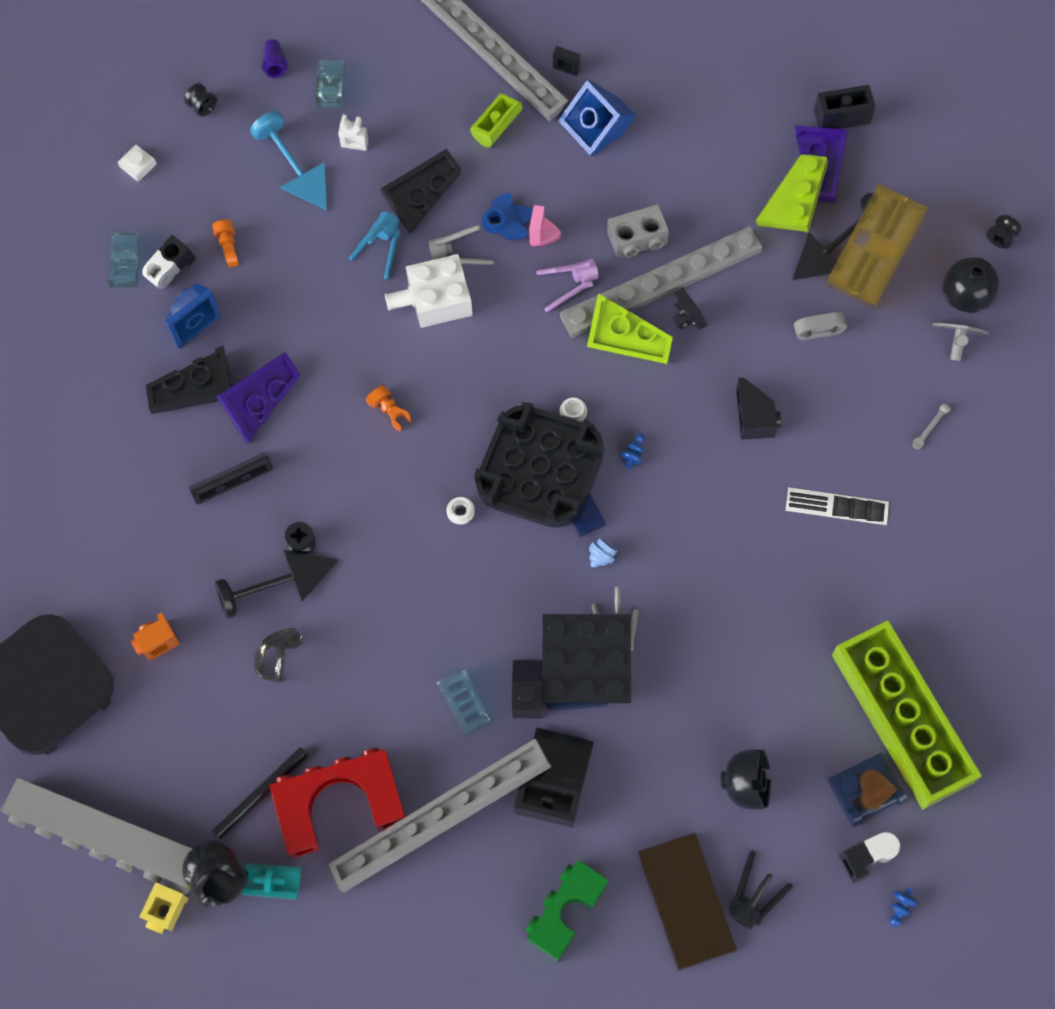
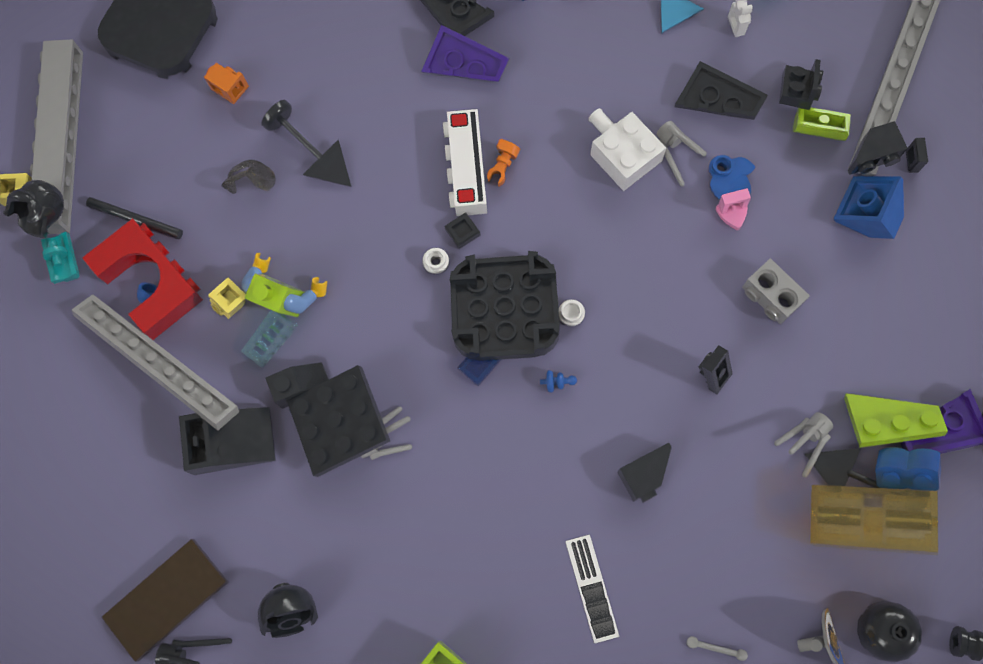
camera: 70 degrees right, 5 degrees up
black slope [189,452,273,504] -> none
black wheel [285,522,316,554] -> none
dark azure plant [349,212,401,280] -> none
green arch [525,860,609,962] -> none
lavender plant [536,258,598,312] -> none
light grey plate [560,226,763,338] -> none
lime wing [587,293,673,364] -> none
light blue plate [589,537,618,567] -> none
light grey beam [793,312,847,340] -> none
none -> blue hinge [137,282,158,303]
none -> light yellow brick [208,278,246,319]
none -> torso [241,253,327,317]
none -> white brick [443,109,487,216]
none -> black tile [444,213,481,249]
none -> light grey plant [774,412,833,477]
none -> black bracket [779,59,824,110]
none -> black slope [848,121,908,175]
none -> blue brick [875,447,941,492]

